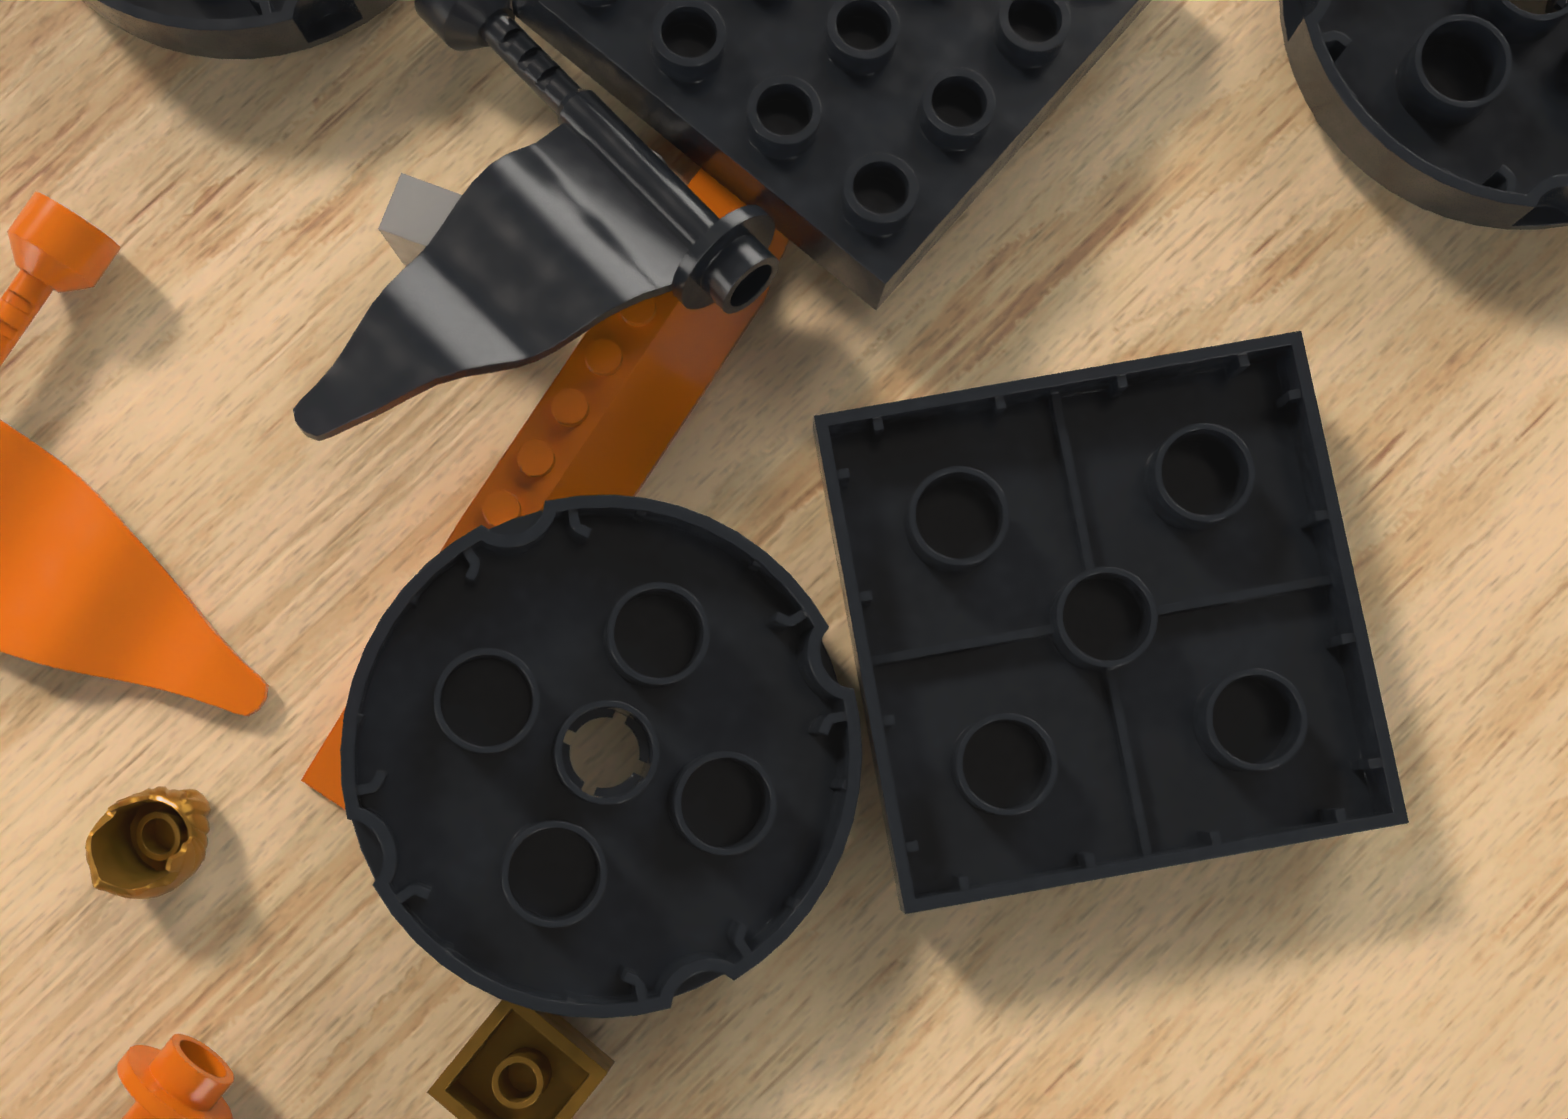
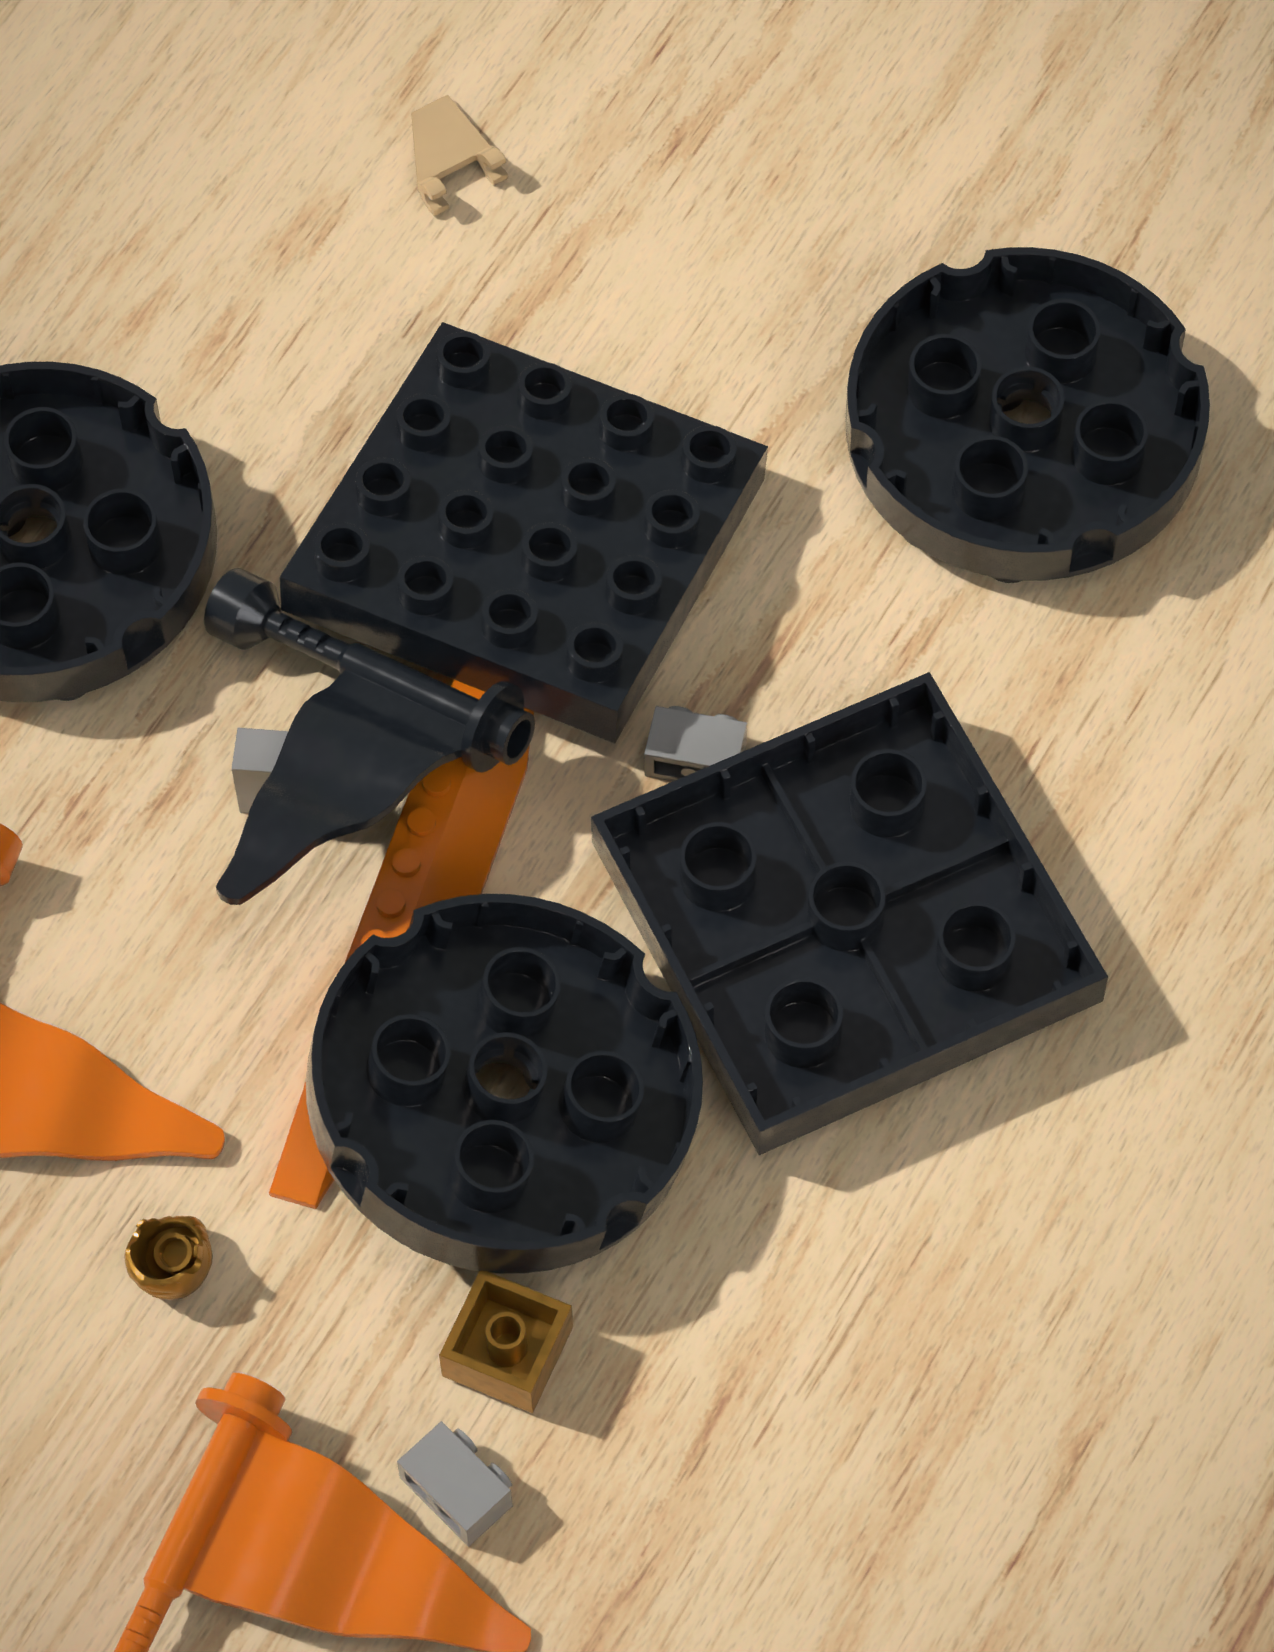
camera: 15 degrees left, 20 degrees down
none -> light grey brick [644,706,747,781]

